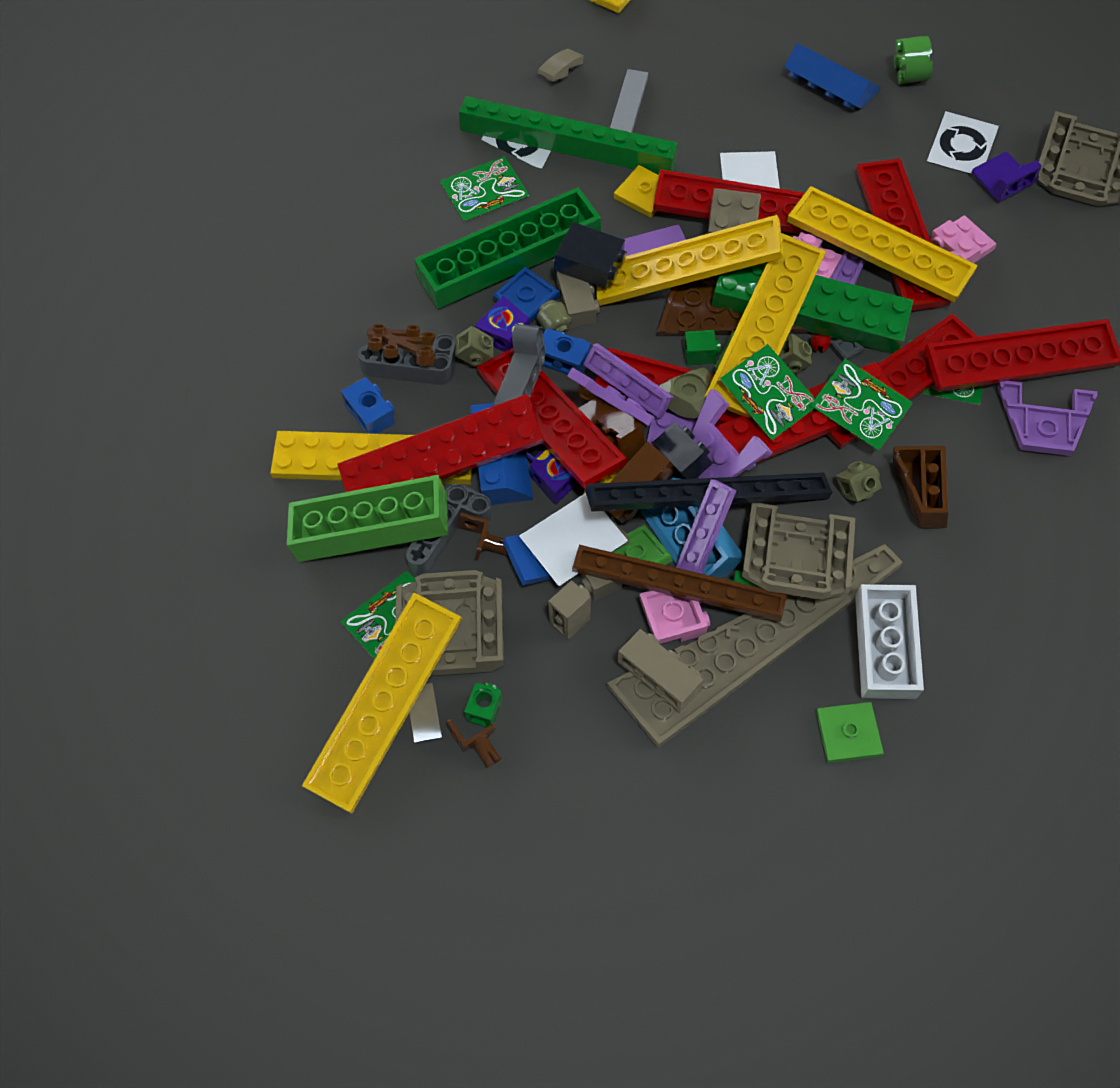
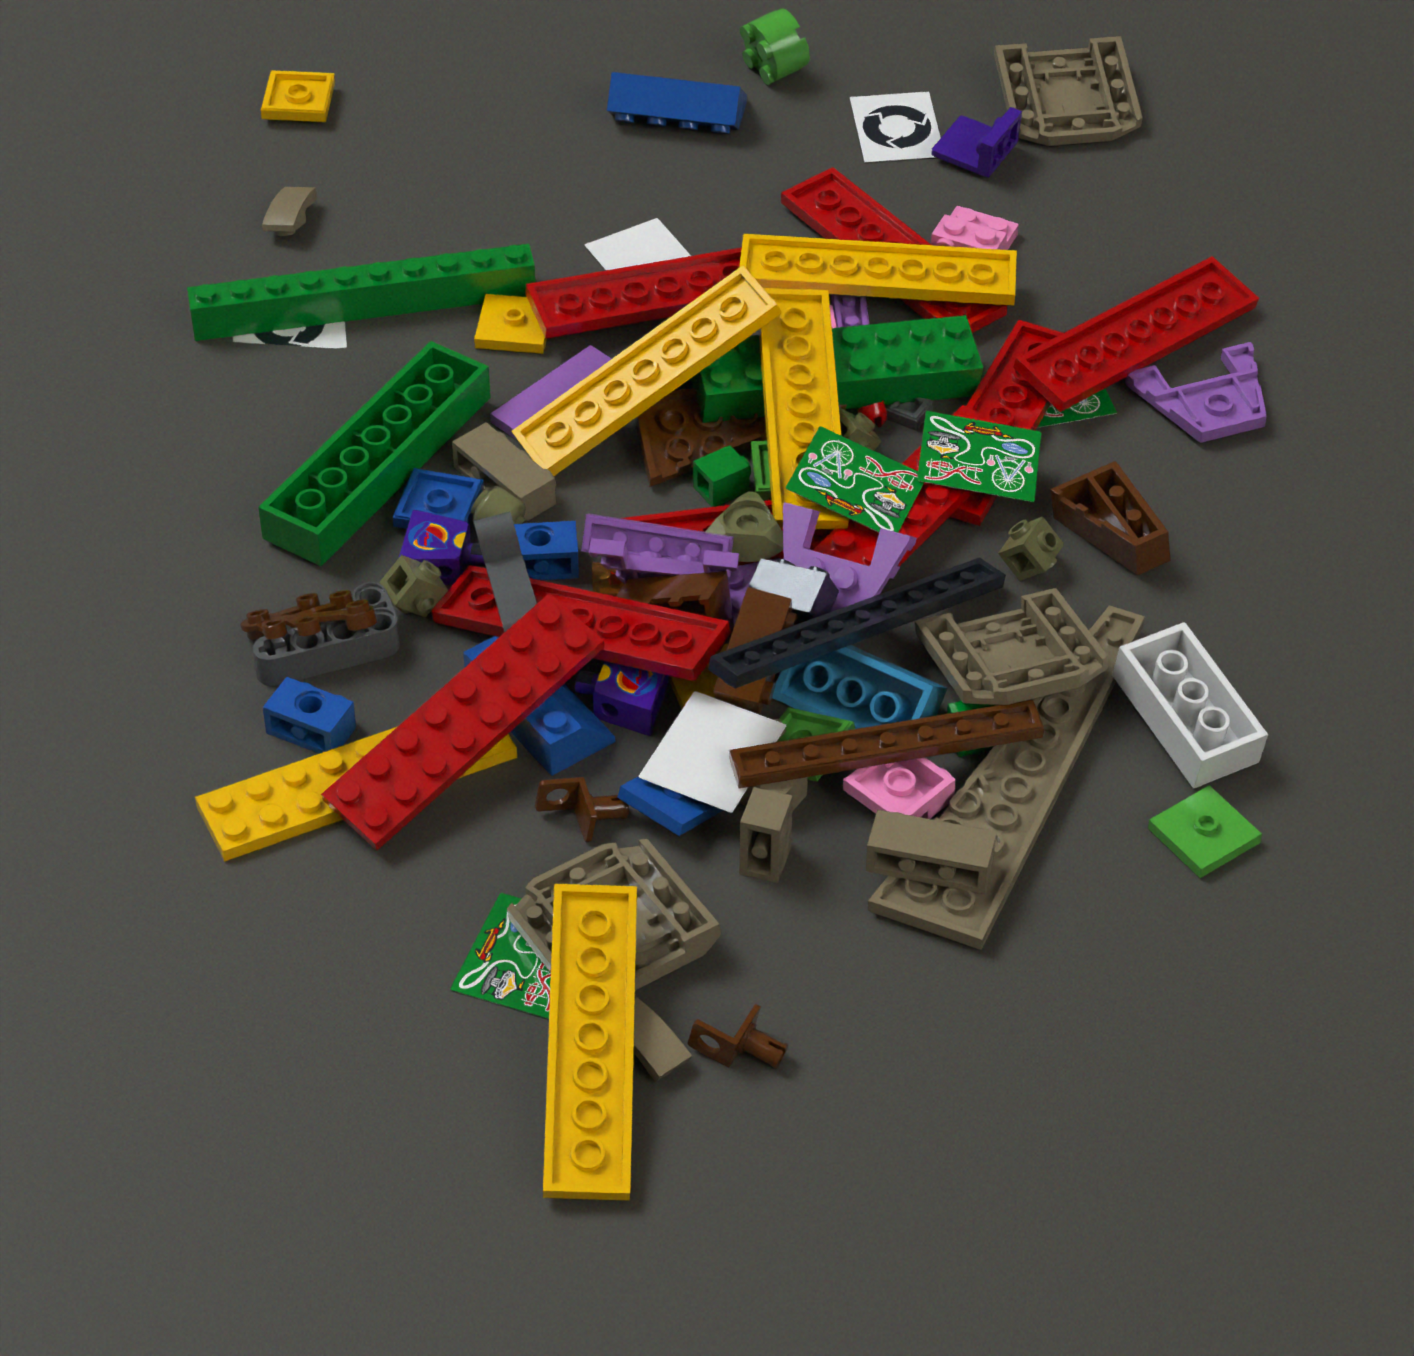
camera: 30 degrees left, 15 degrees down
bright green brick [287,475,448,562] -> none
dark grey beam [406,484,492,576] -> none
green sticker [440,156,529,221] -> none
green brick [464,682,503,728] -> none
black brick [554,222,627,289] -> none
light grey tile [610,69,648,132] -> none
medium lavender tile [676,479,736,574] -> none
dark tan brick [707,188,761,234] -> none

